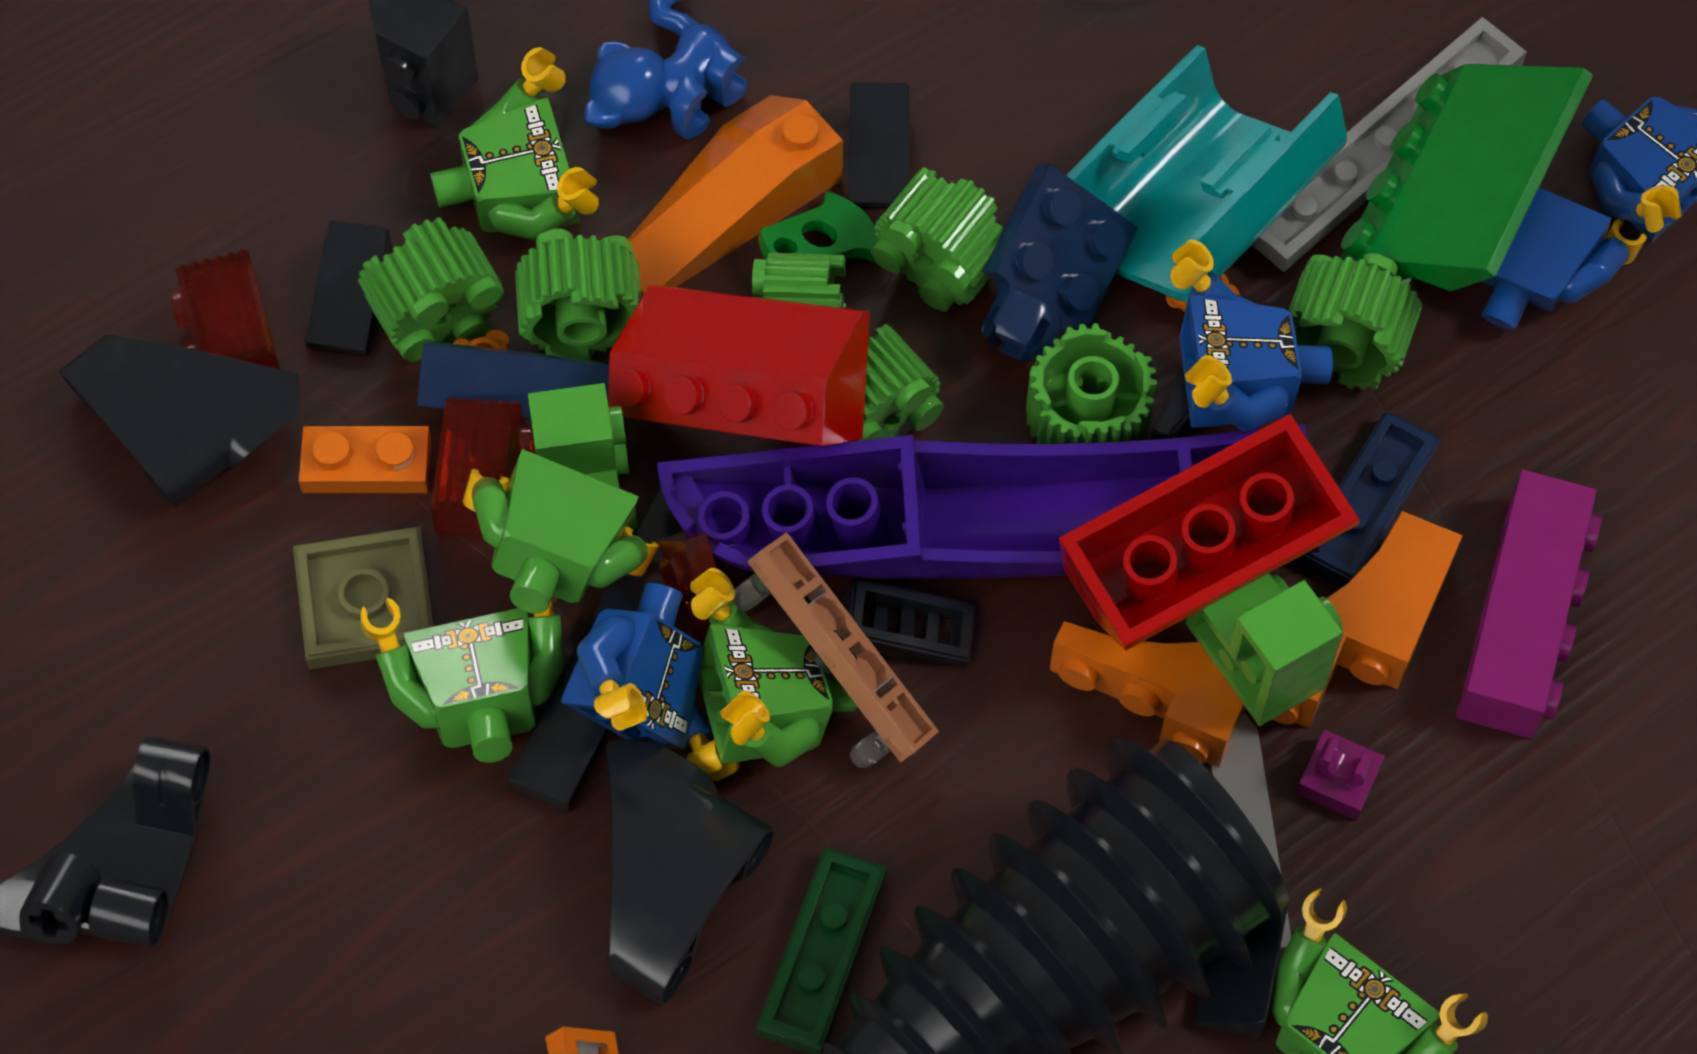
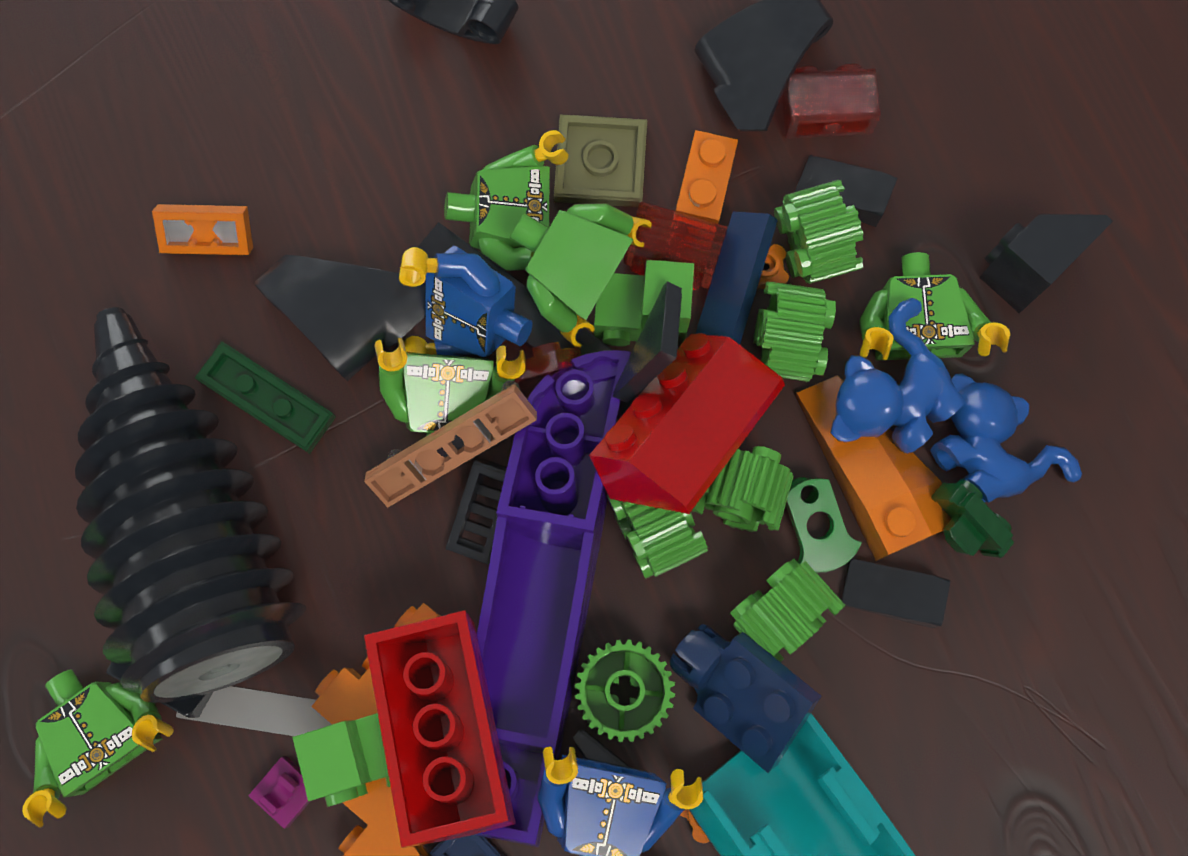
camera: 105 degrees right, 15 degrees up
none -> black tile [613,281,682,403]
none -> blue animal [830,298,966,454]
none -> dark green piece [932,479,1014,558]

